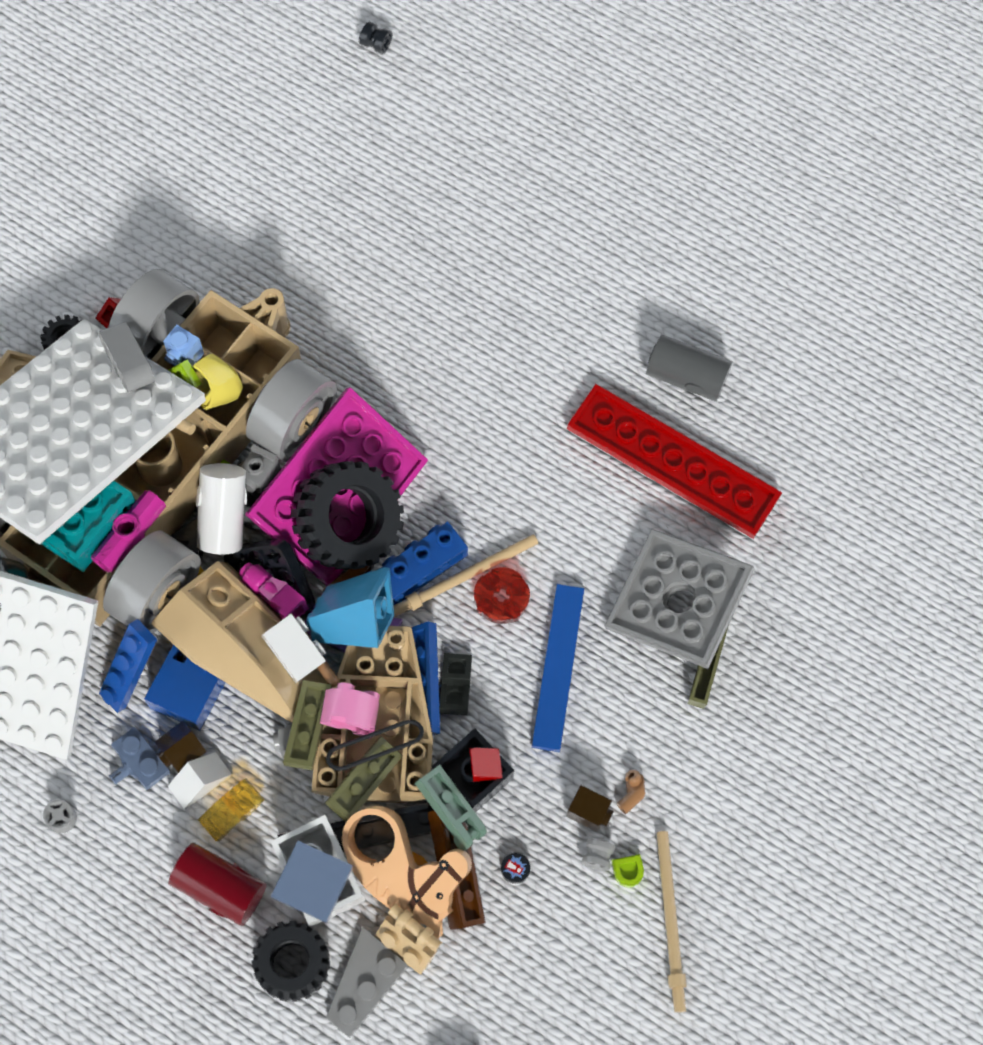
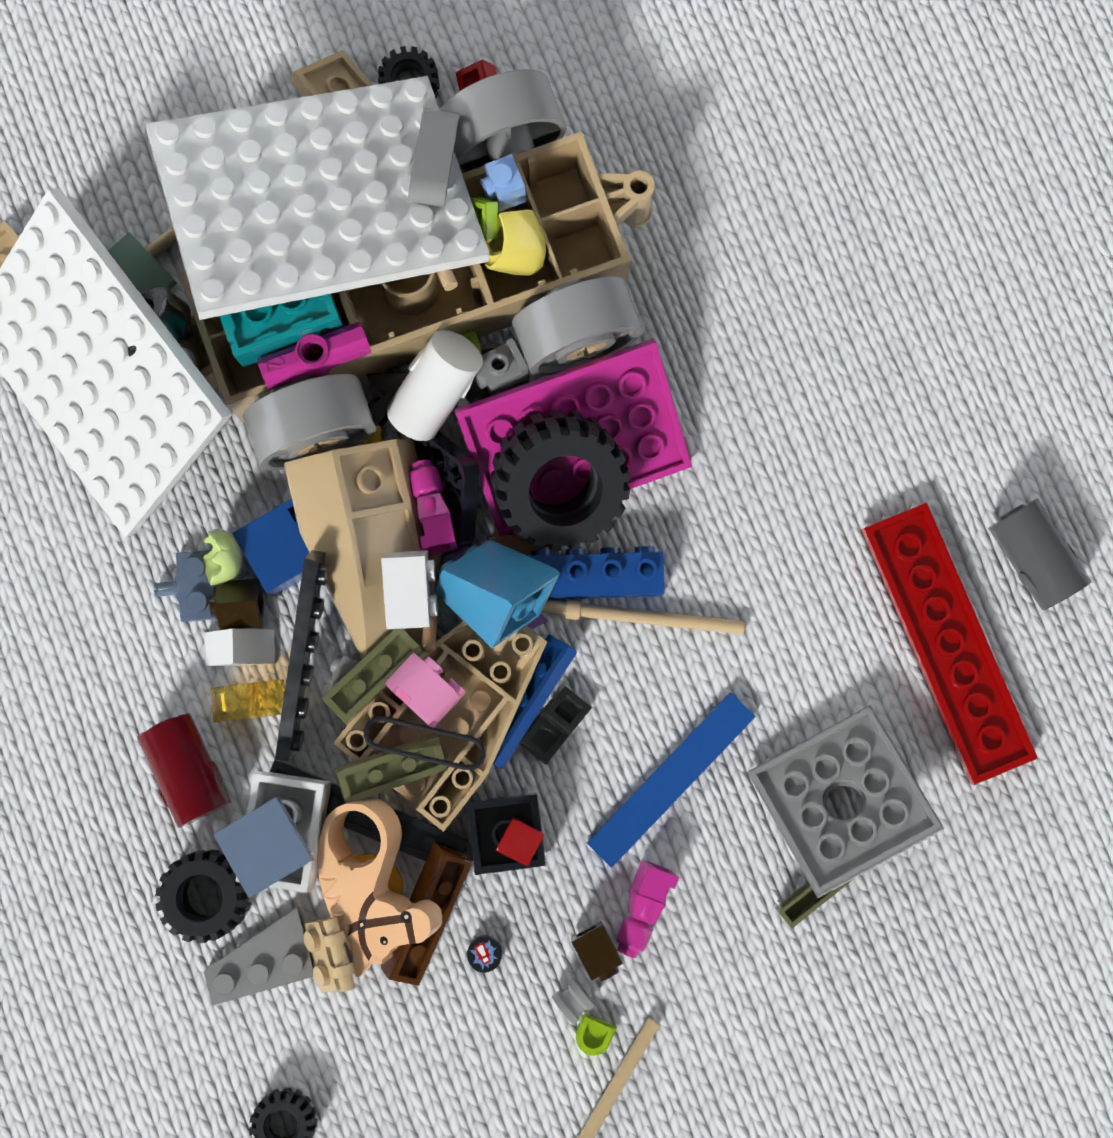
camera: 35 degrees right, 15 degrees up
light grey wheel [43,800,77,833] -> none
blue plate [99,619,157,713] -> none
sand green plate [415,765,487,851] -> none
clear red plate [474,567,530,624] -> none
medium nougat arm [617,770,645,814] -> none
none -> yellowish green hair [203,529,243,586]
none -> black plate [275,550,329,762]
none -> dark pink piece [616,859,679,958]

